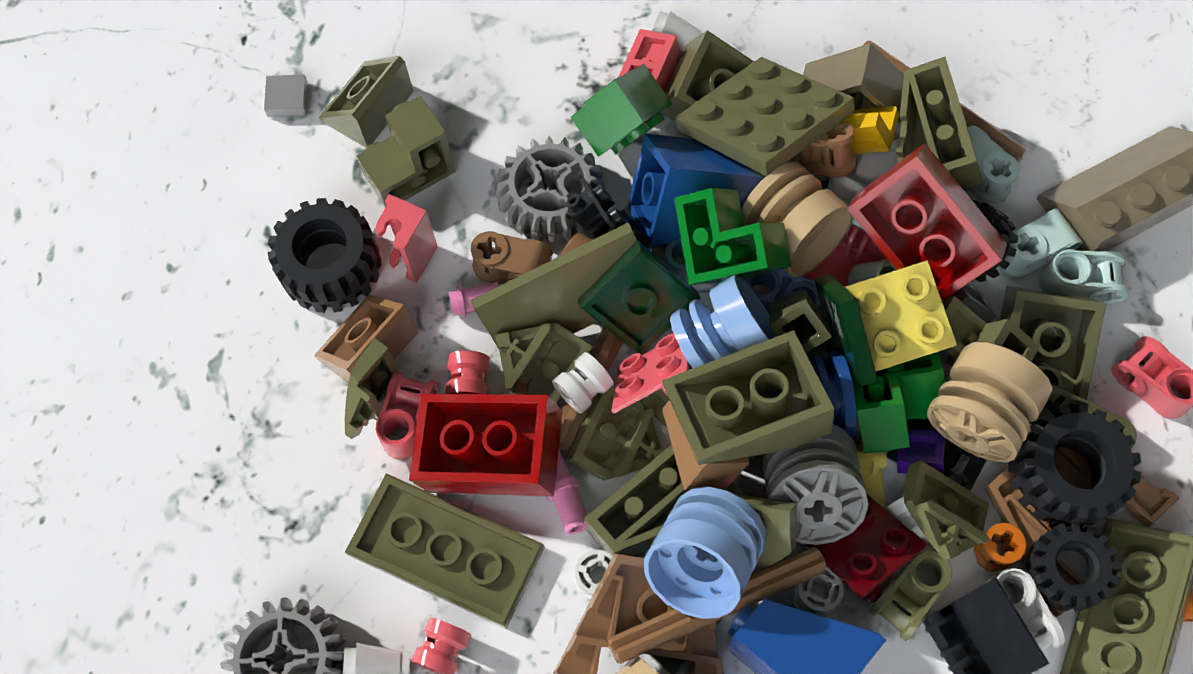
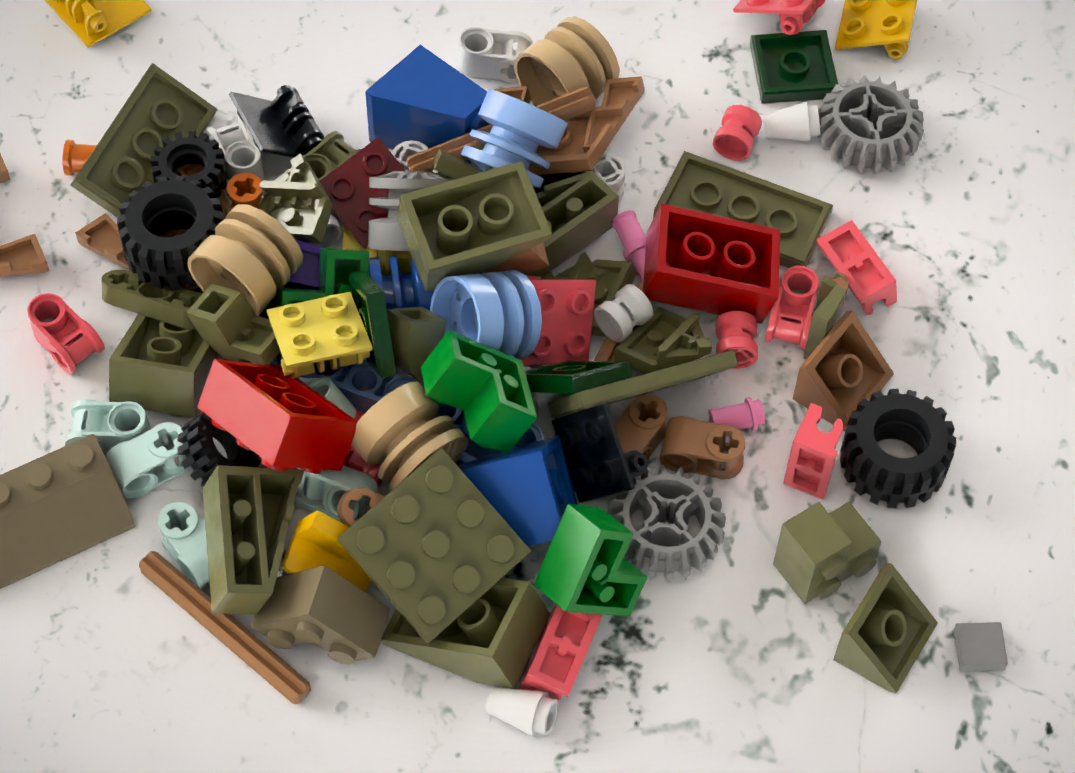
camera: 175 degrees right, 10 degrees down
none -> coral hinge [817,220,897,315]

